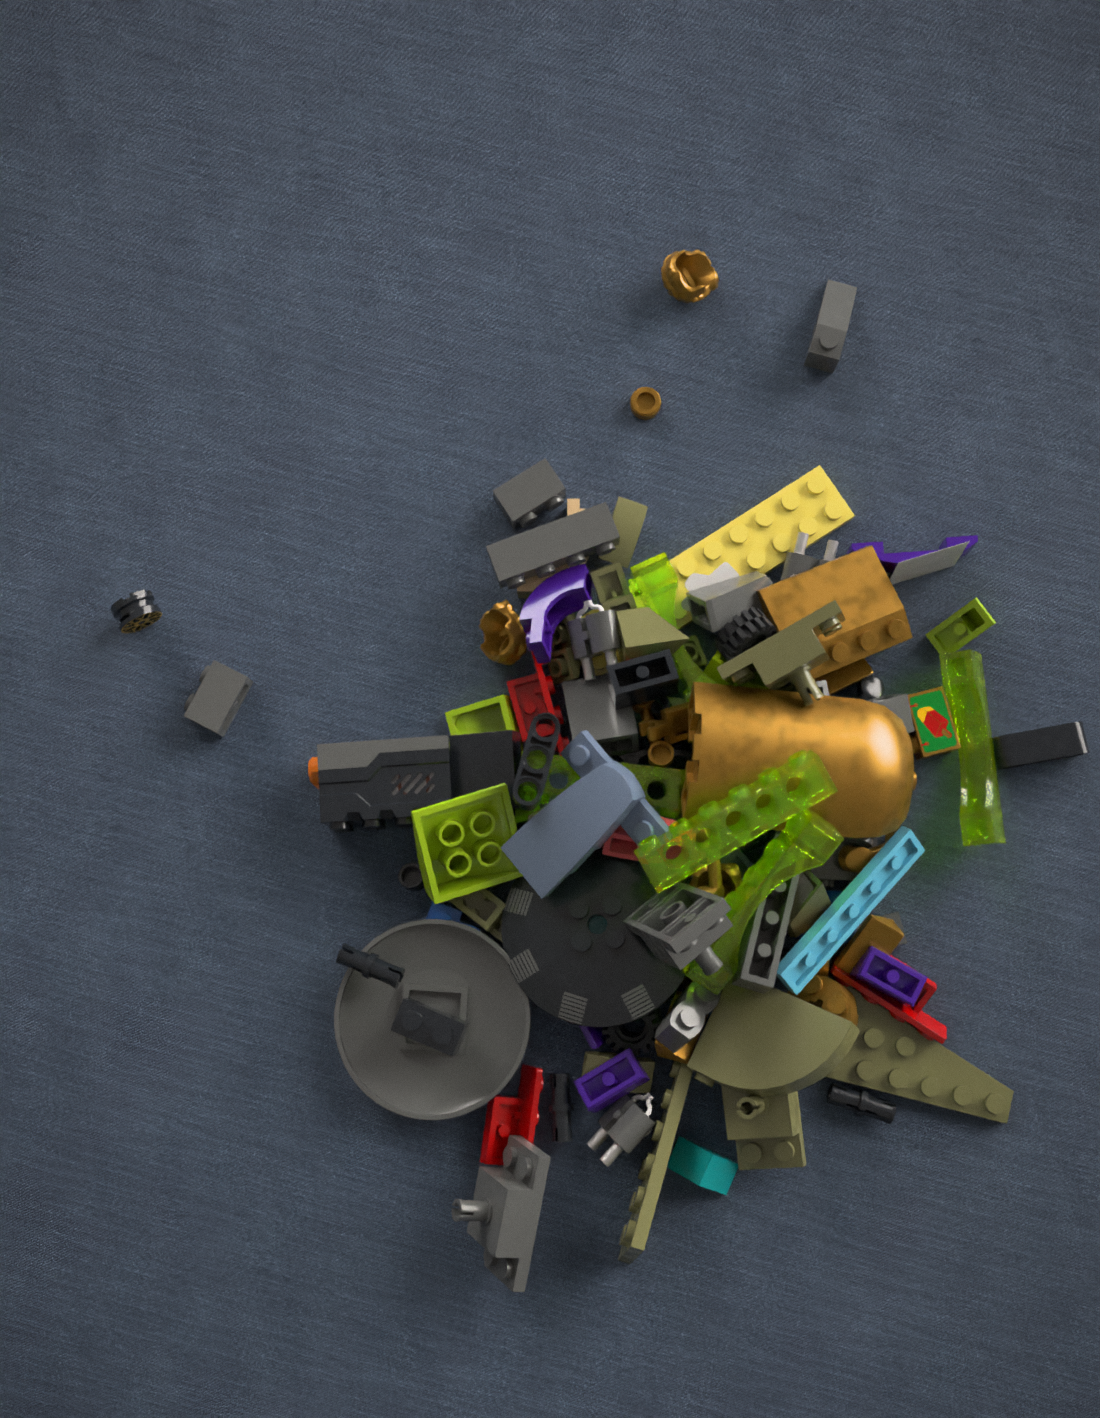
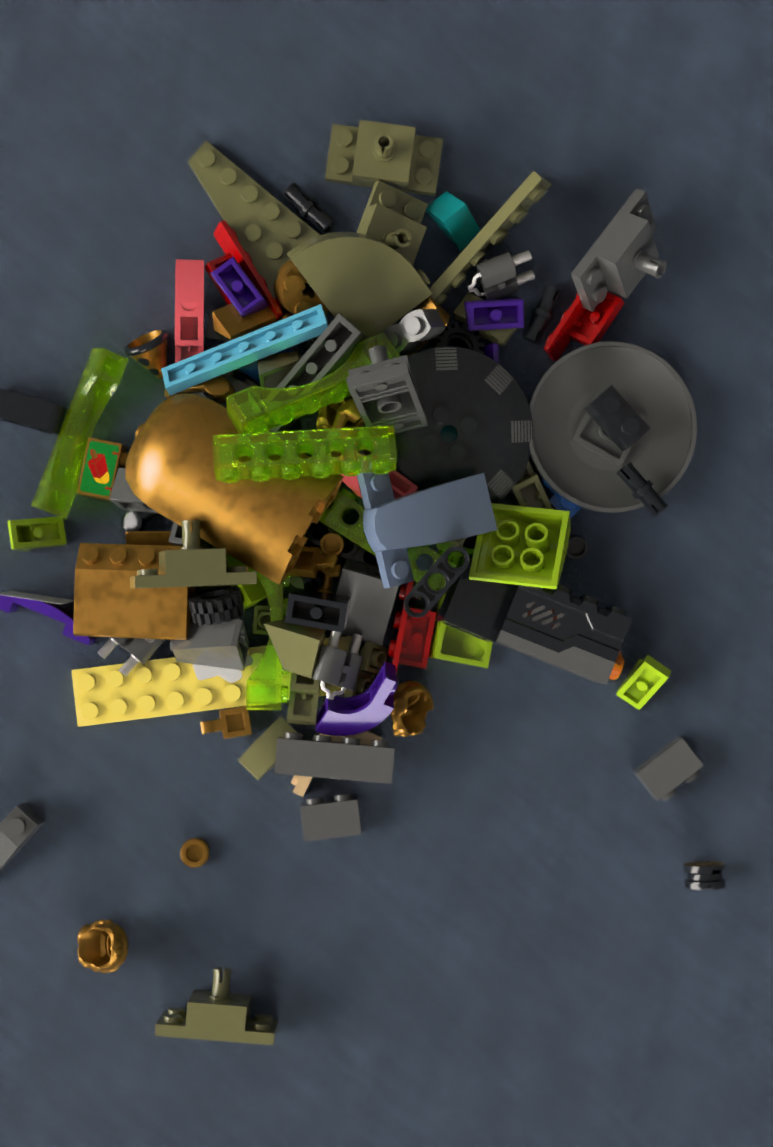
camera: 160 degrees left, 5 degrees up
none -> pearl gold hat [124,330,169,379]
none -> olive brick [155,967,279,1045]
none -> coral slope [175,259,204,363]
none -> pearl gold plate [200,706,252,739]
none -> olive brick [325,120,443,196]
none -> lime slope [616,655,672,710]

